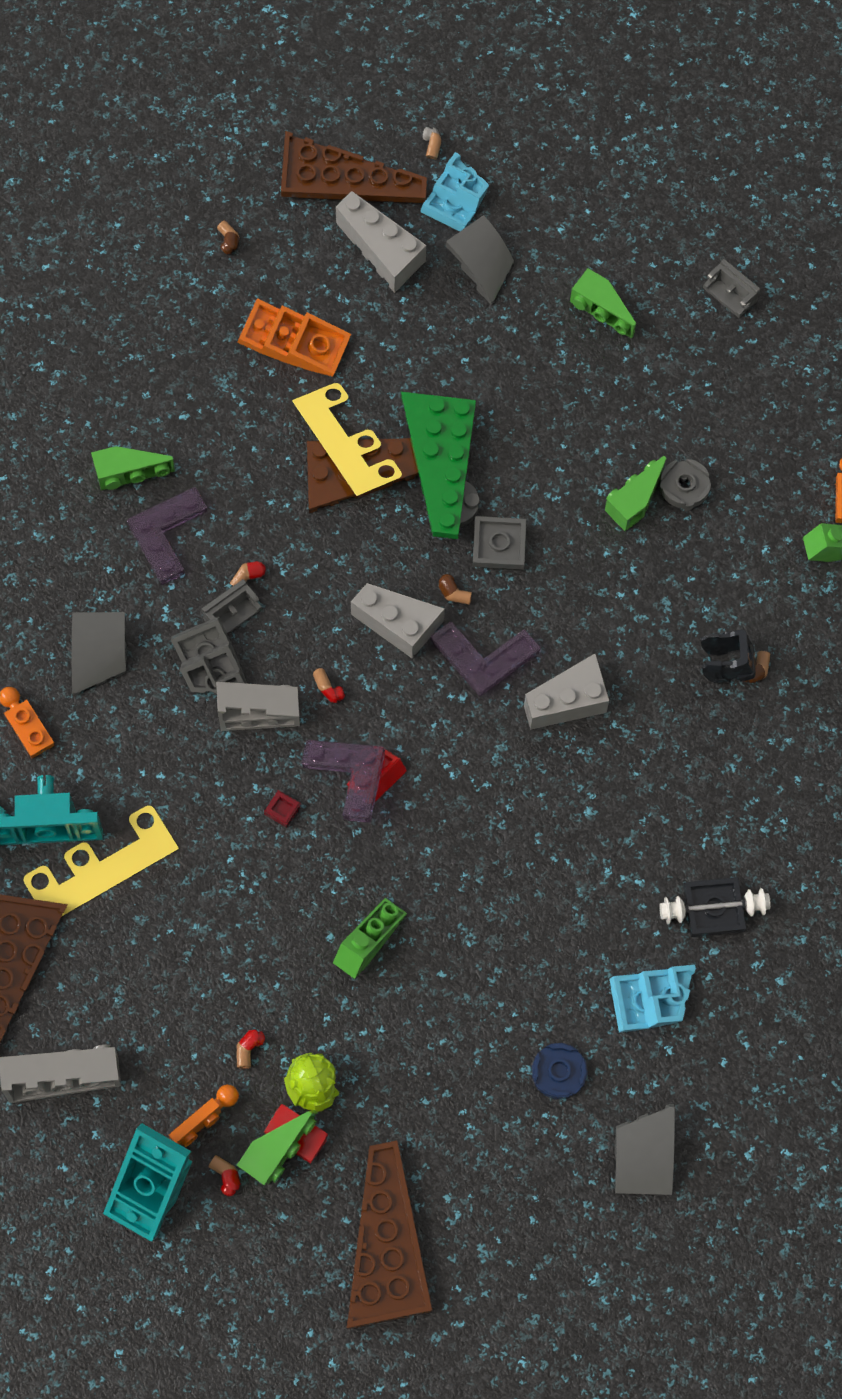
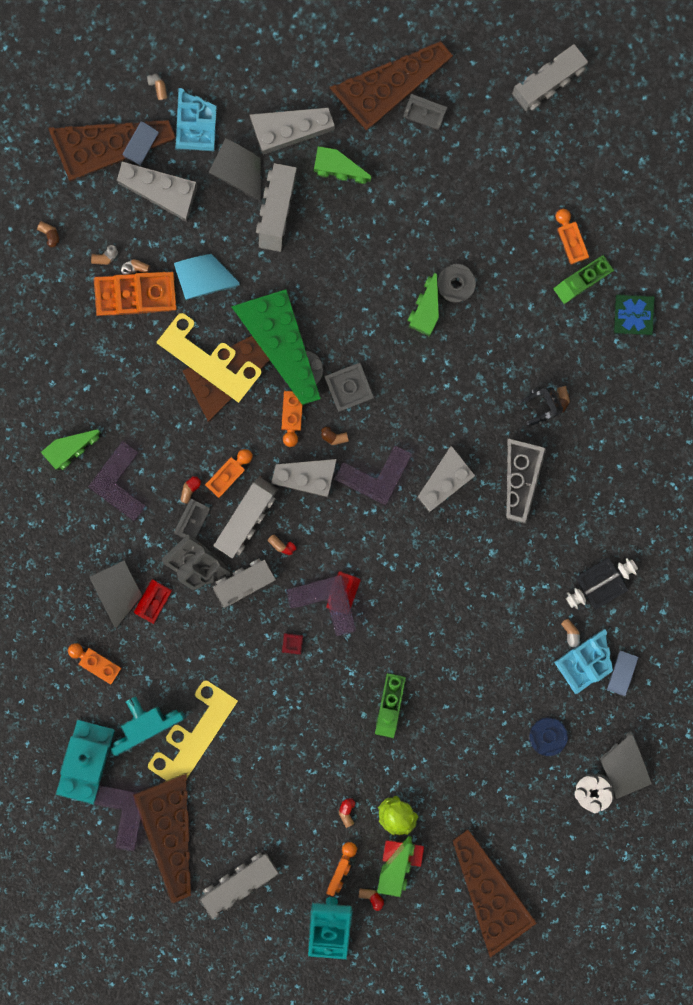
camera: 25 degrees left, 20 degrees up
none -> arm [91,245,118,265]
none -> arm [121,259,150,275]
none -> sand blue slope [123,121,159,165]
none -> red slope [134,579,172,624]
none -> medium azure slope [174,254,240,300]
none -> orange plate [205,449,252,498]
none -> light grey wedge [213,477,278,559]
none -> light grey wedge [250,108,335,155]
none -> light grey wedge [256,163,296,252]
none -> orange plate [281,391,302,447]
none -> reddish brown wing [329,41,453,132]
none -> light grey wedge [507,439,546,524]
none -> arm [561,619,580,647]
none -> plate [575,773,614,813]
none -> sand blue slope [607,651,638,696]

